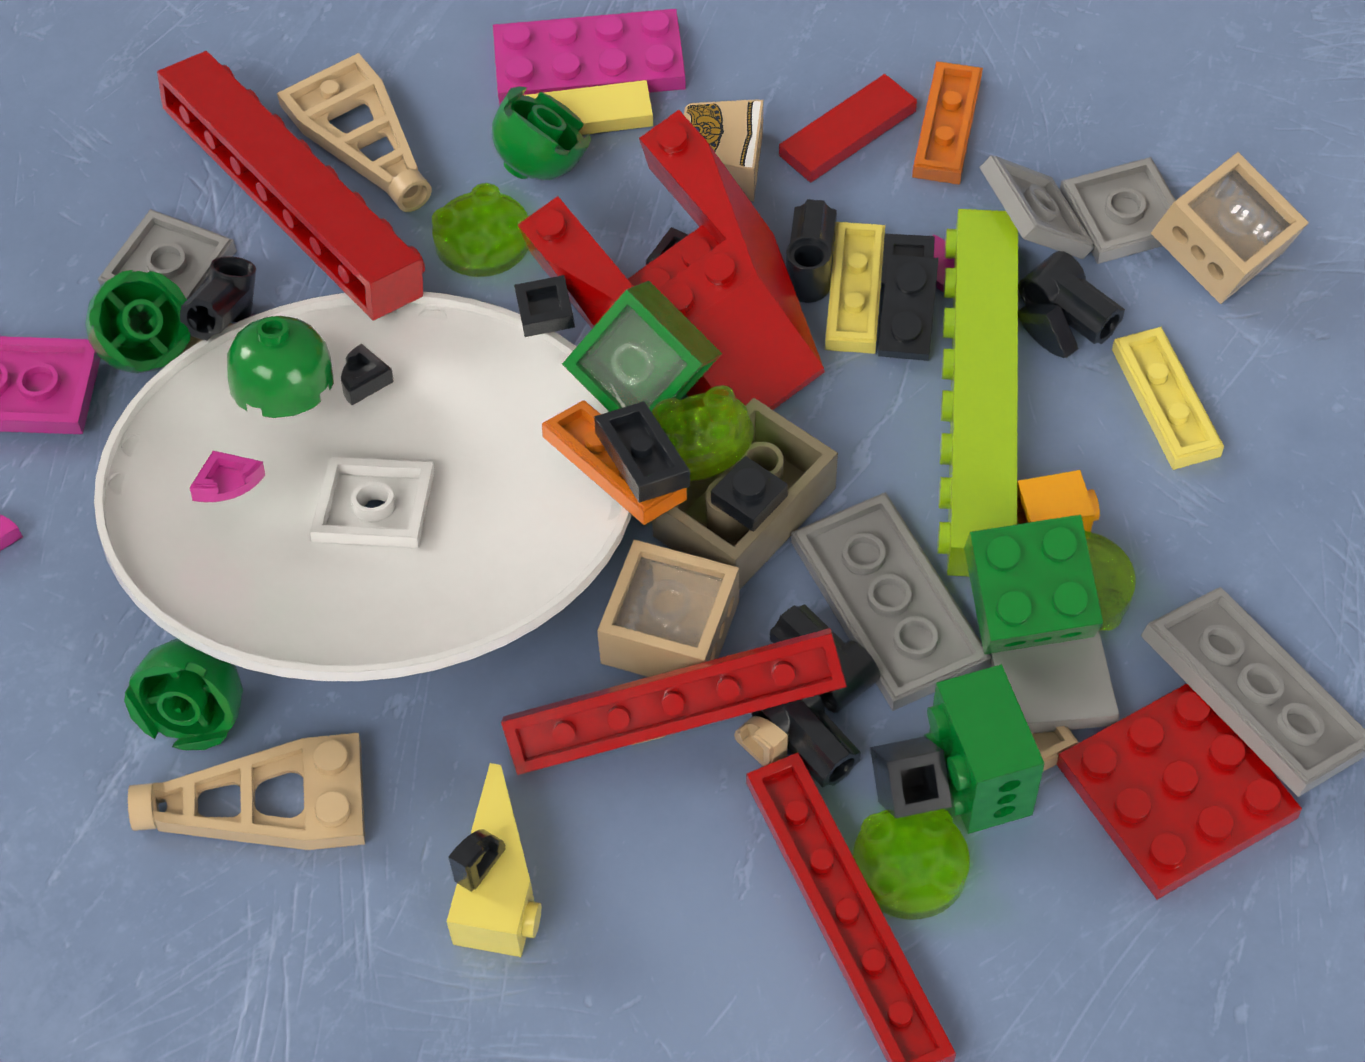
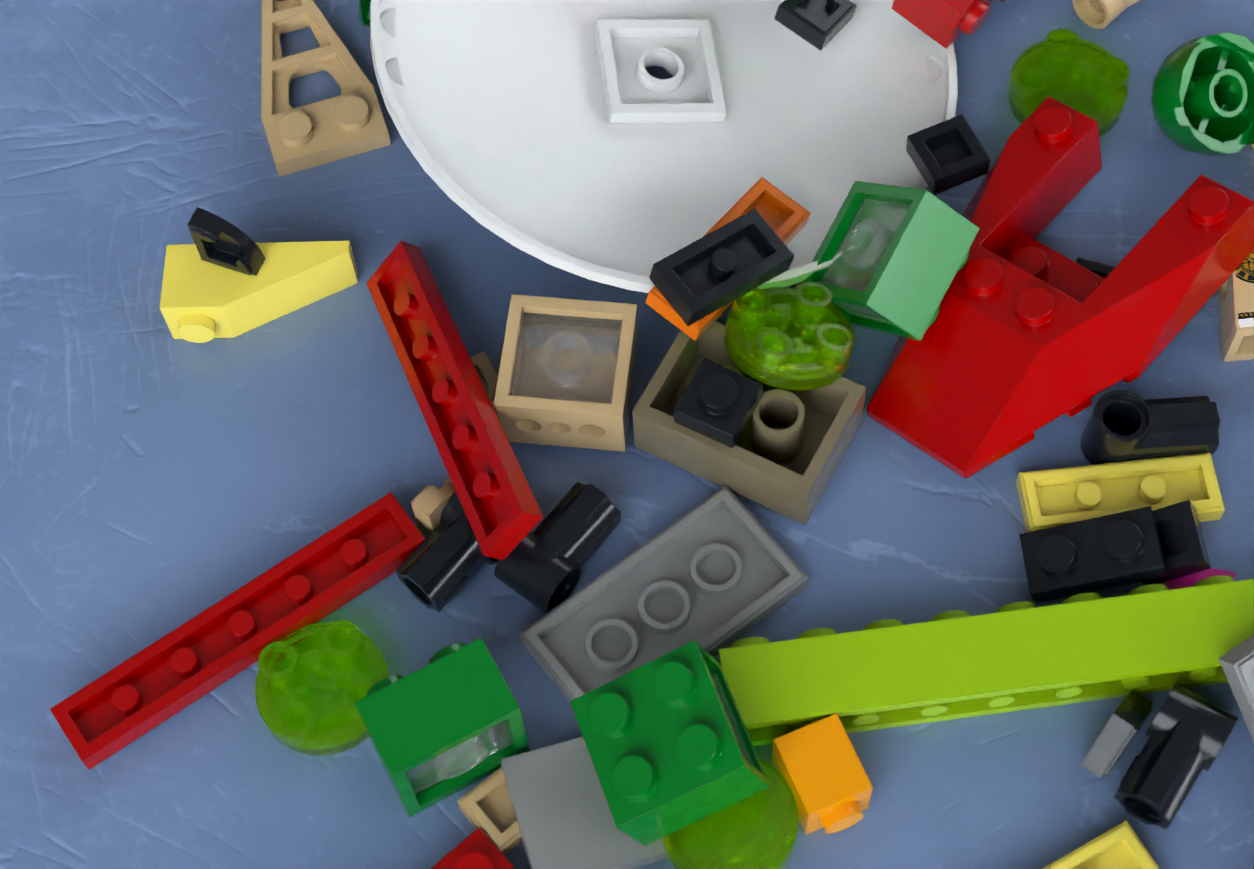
camera: 80 degrees right, 5 degrees up
black brick [870,736,952,818] -> none

